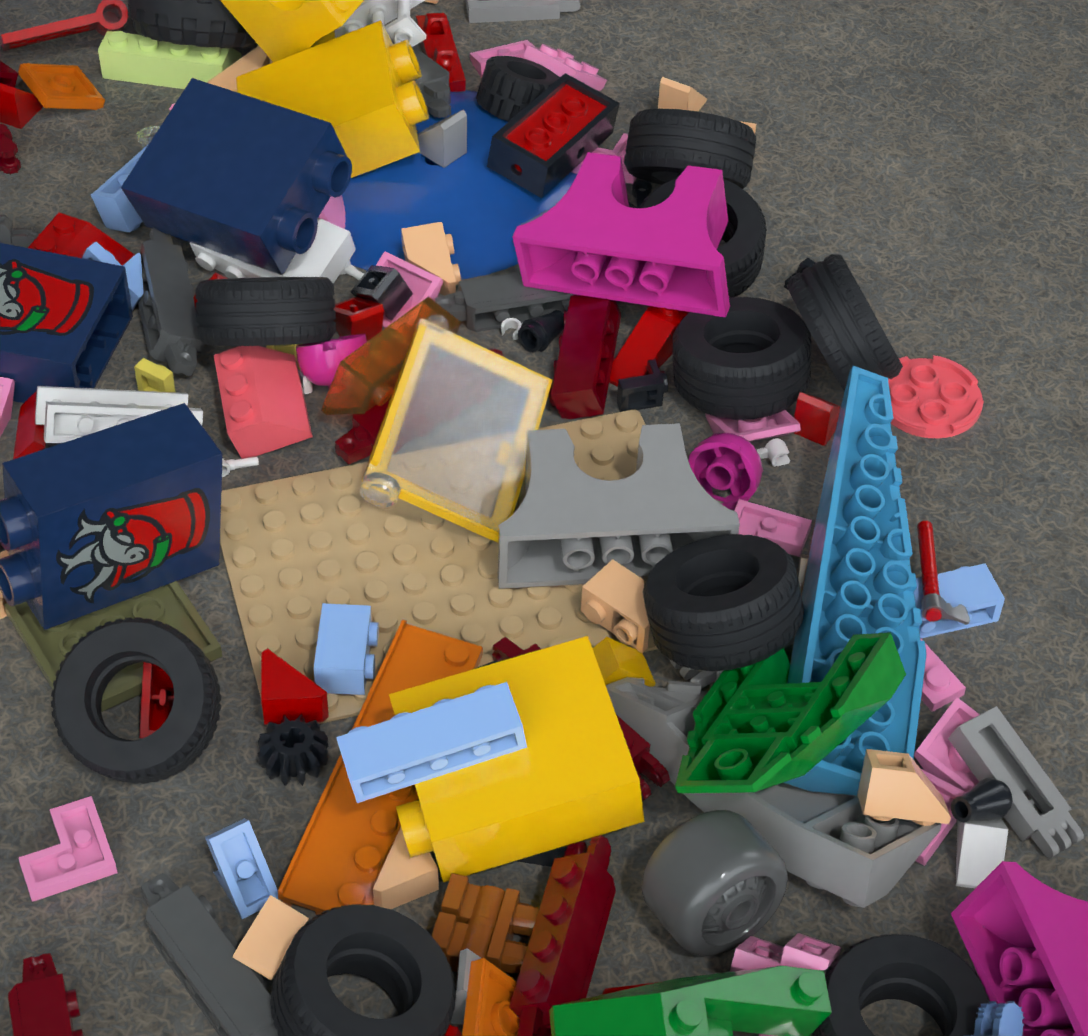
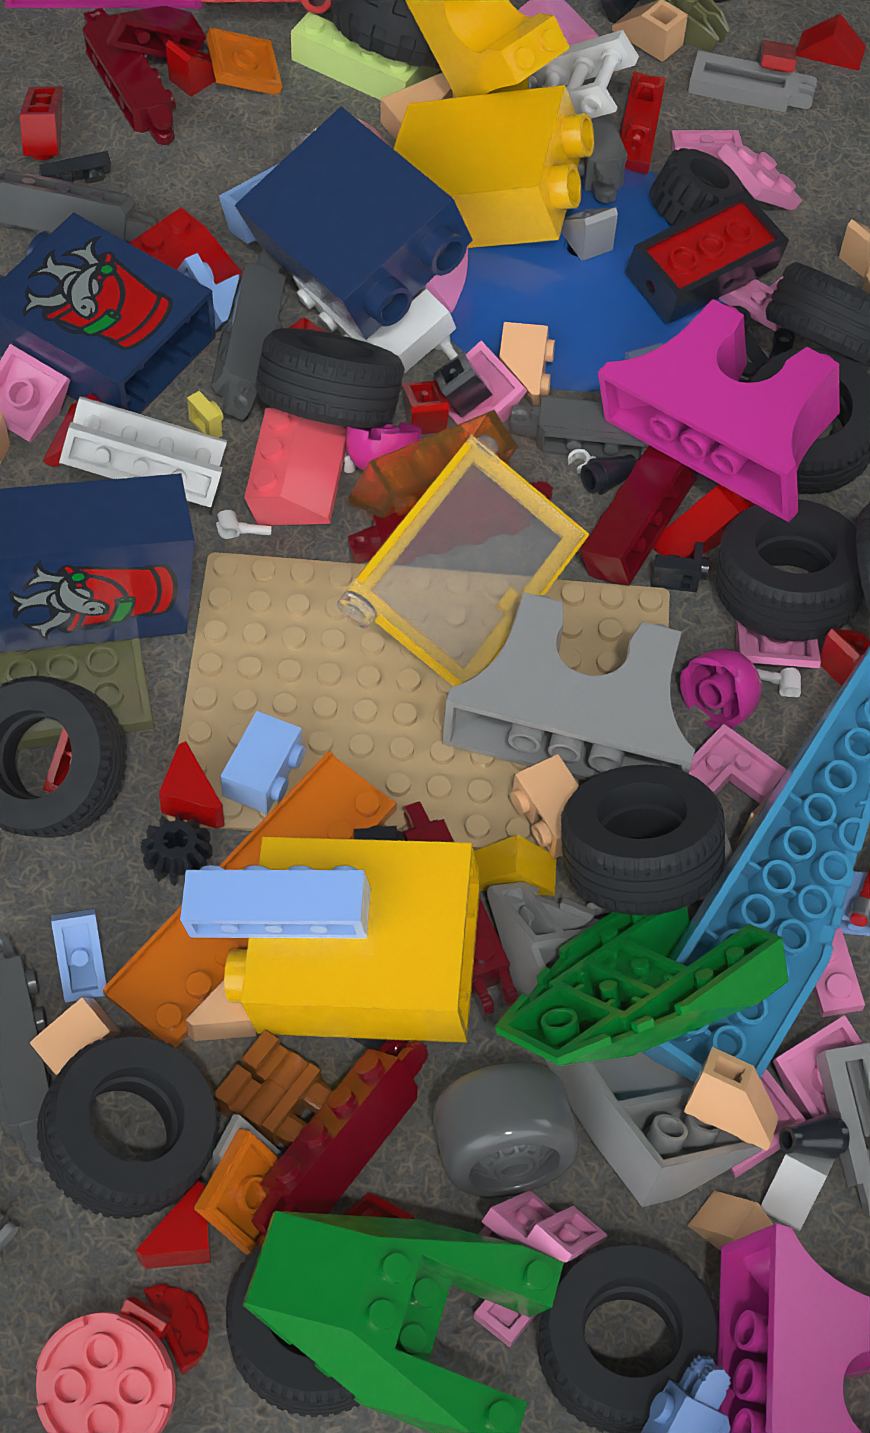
camera: 20 degrees right, 10 degrees up
none -> light nougat slope [688,1190,773,1251]

